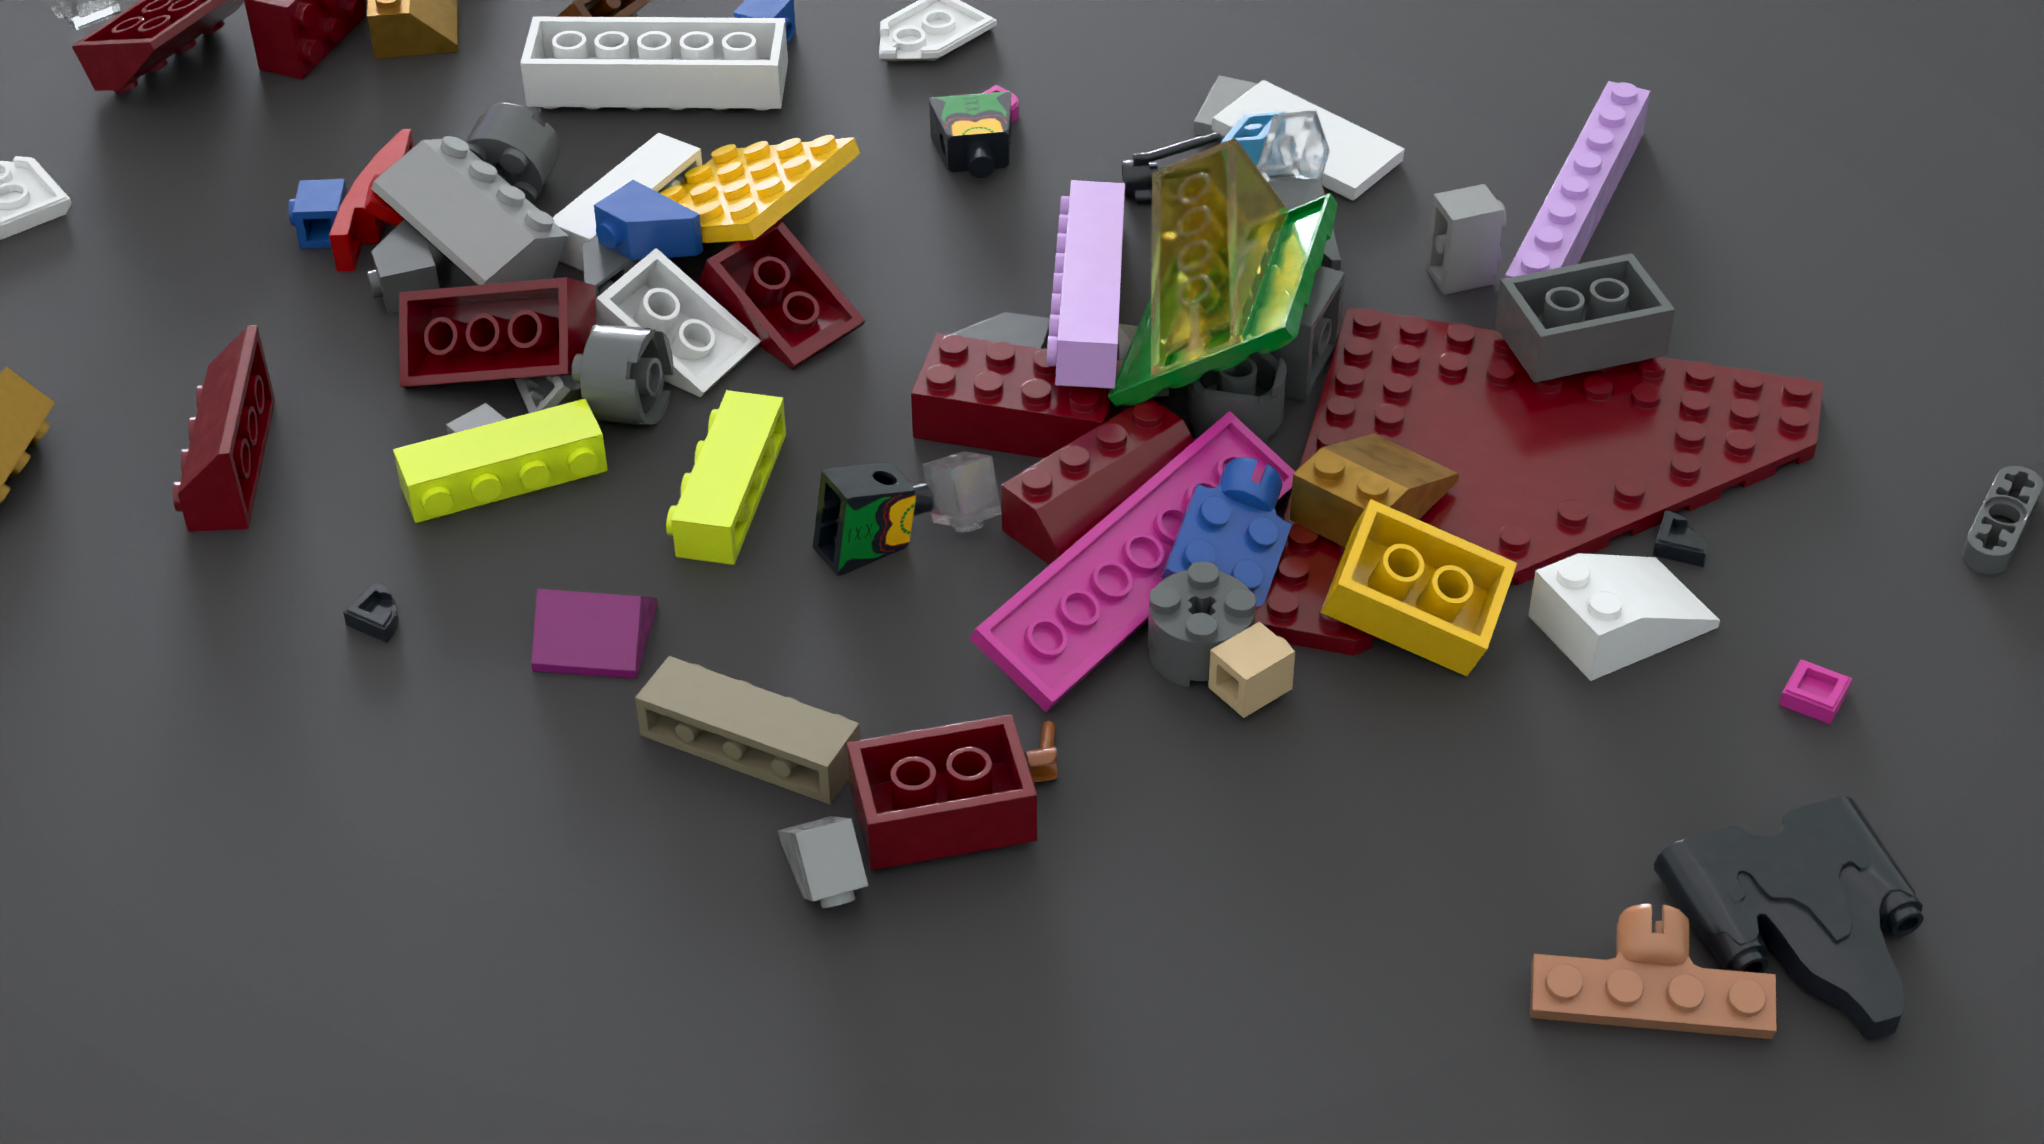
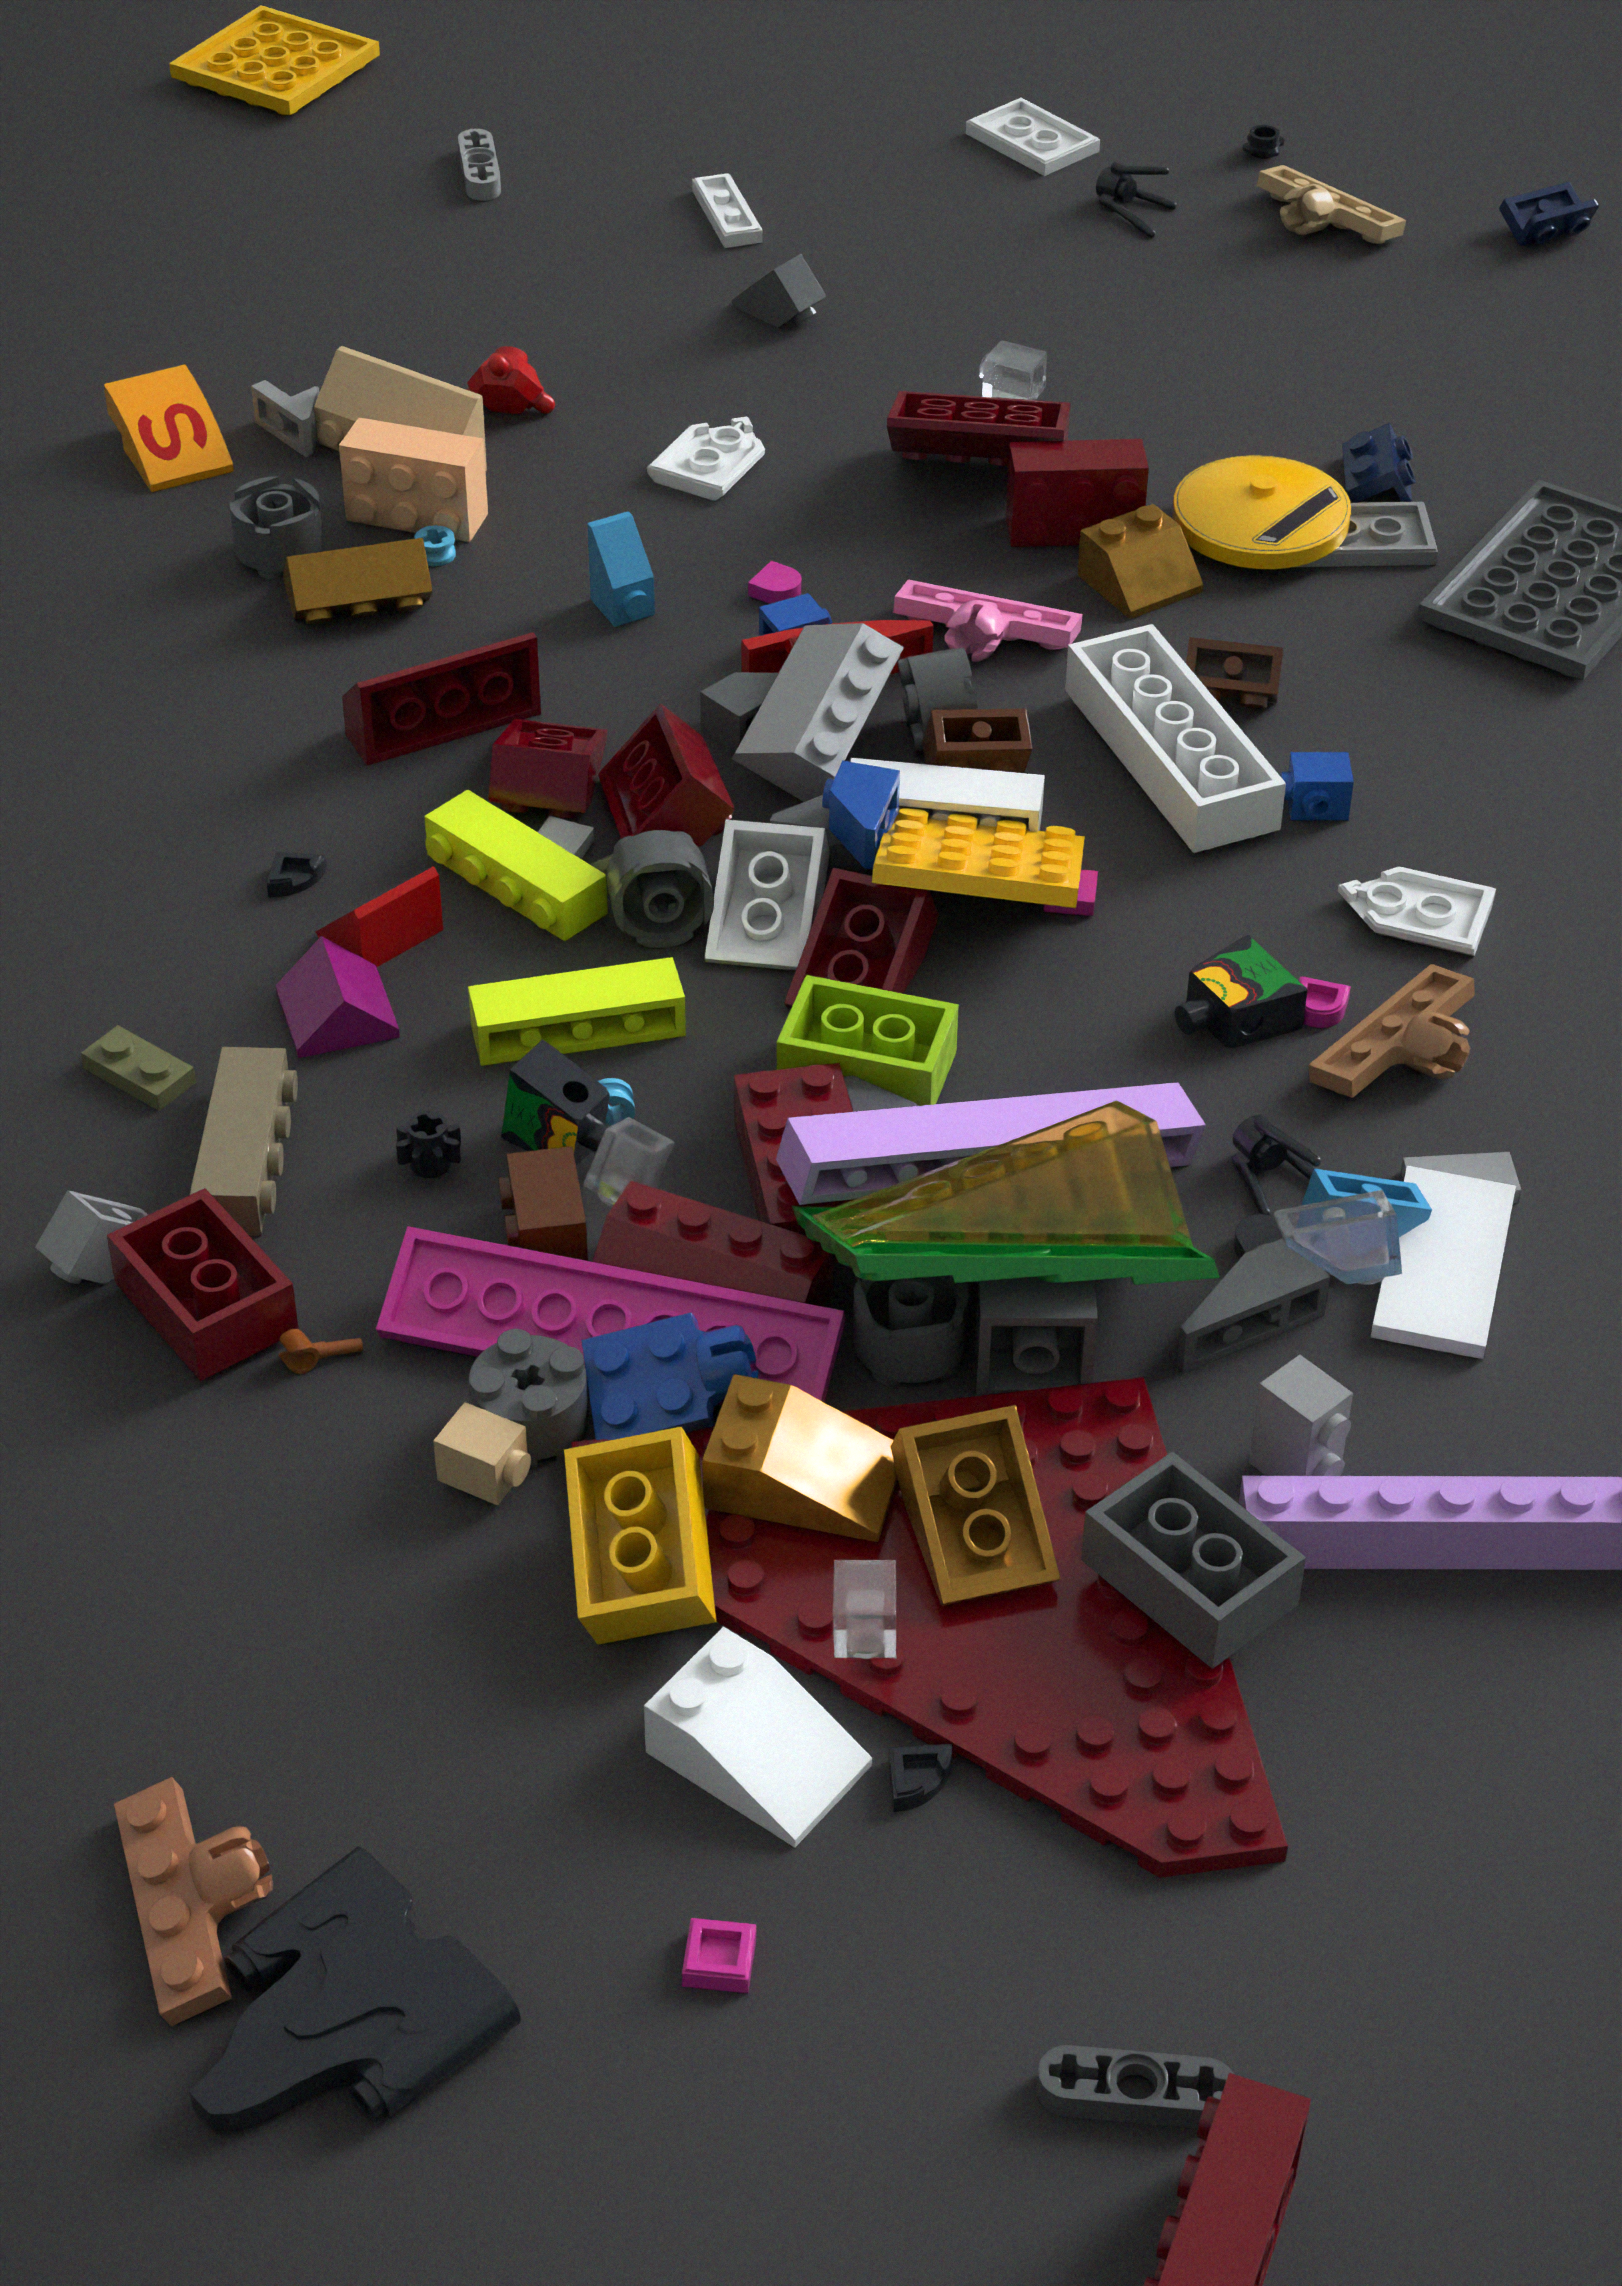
camera: 65 degrees right, 0 degrees up
none -> olive plate [81,1025,196,1111]
none -> red slope [315,866,443,967]
none -> black gear [396,1111,461,1178]
none -> dark red slope [488,719,608,818]
none -> reddish brown brick [498,1146,588,1261]
none -> dark azure slope [587,511,655,627]
none -> dark pink tile [748,561,802,604]
none -> lime brick [777,975,959,1106]
none -> clear brick [833,1560,897,1659]
none -> pearl gold slope [890,1405,1061,1606]
none -> bright pink plate [893,580,1083,662]
none -> reddish brown brick [923,708,1032,773]
none -> medium nougat plate [1308,964,1475,1098]

